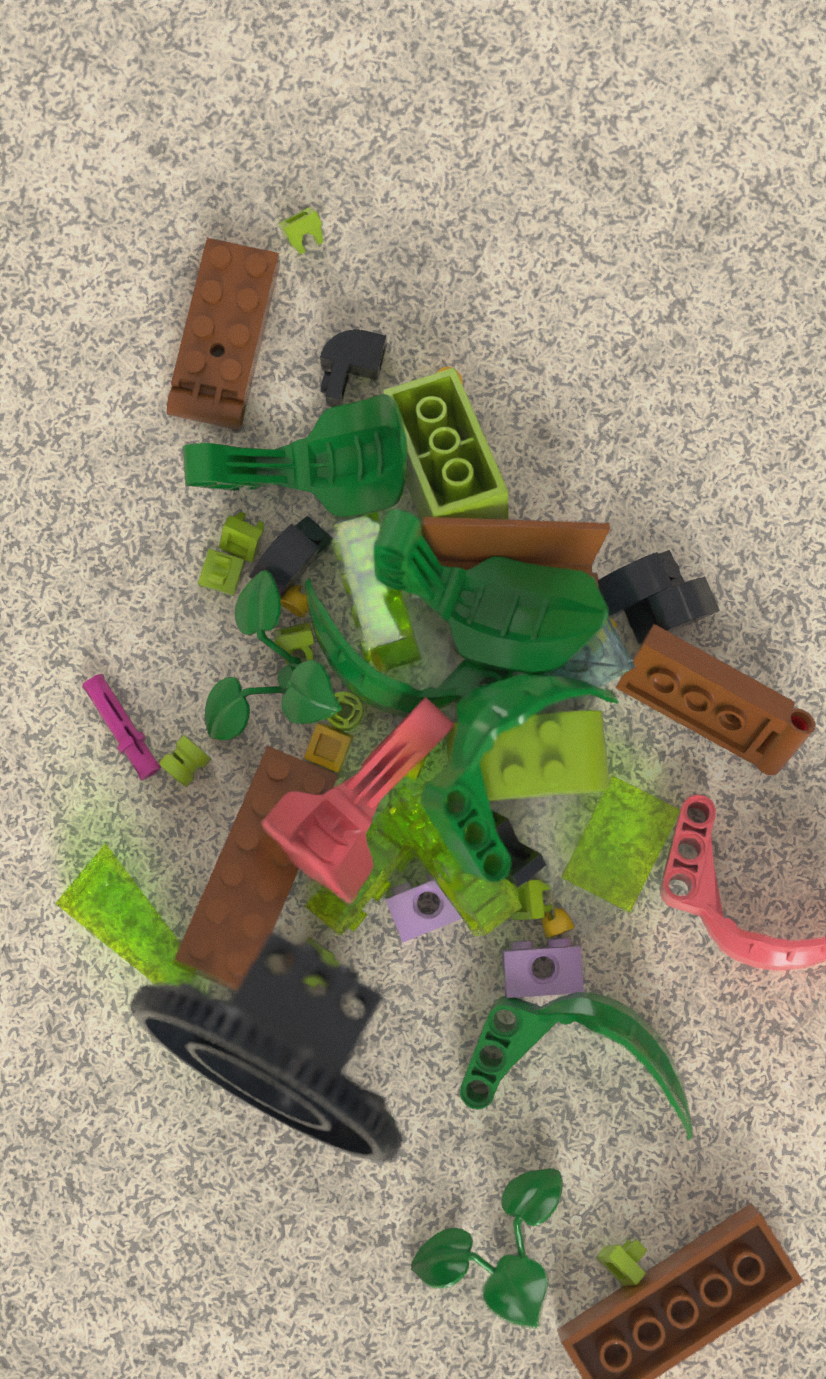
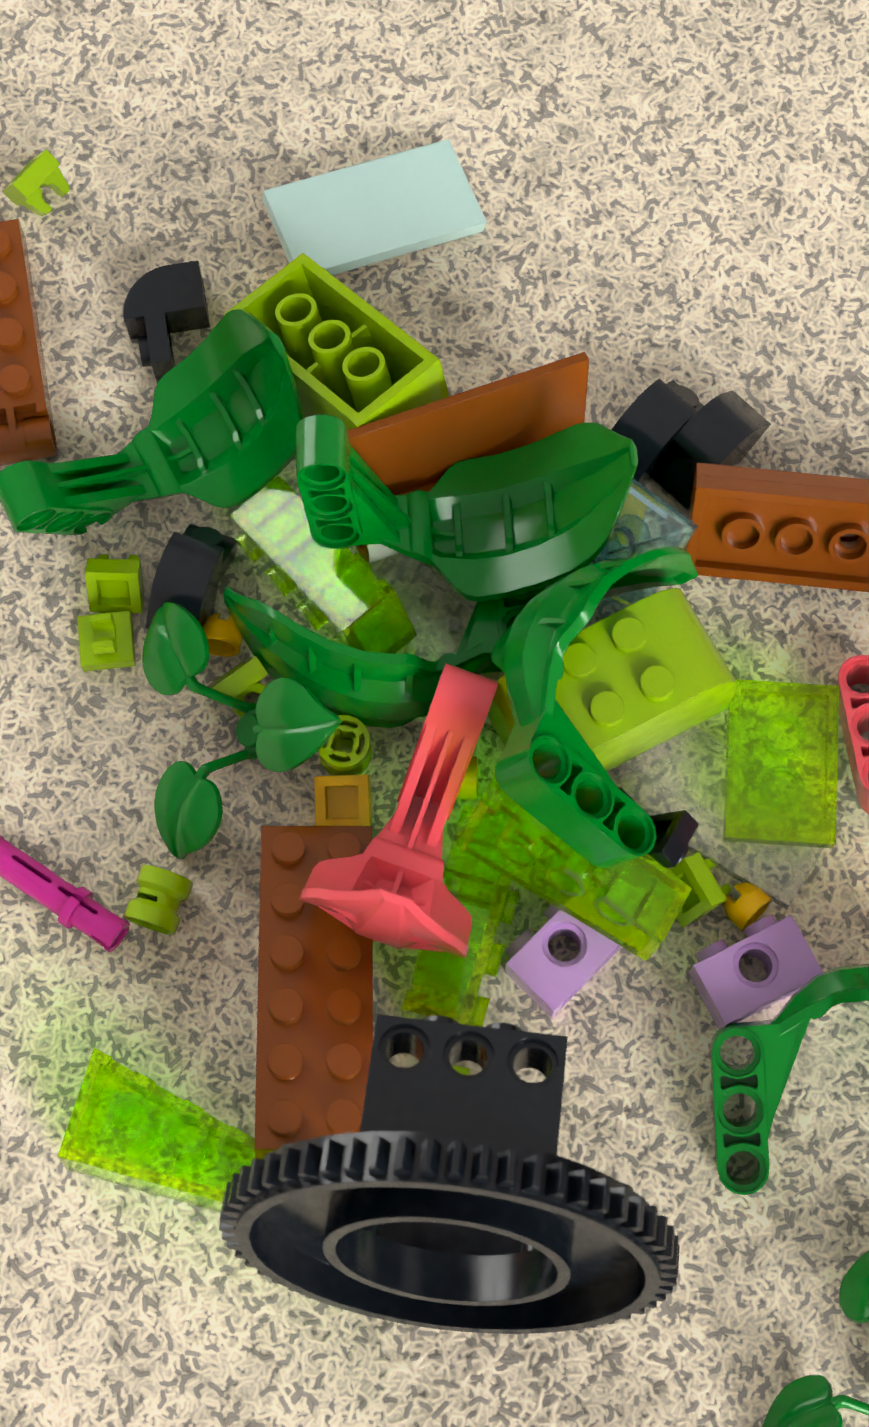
camera: 20 degrees left, 10 degrees down
none -> light aqua tile [262,139,487,275]

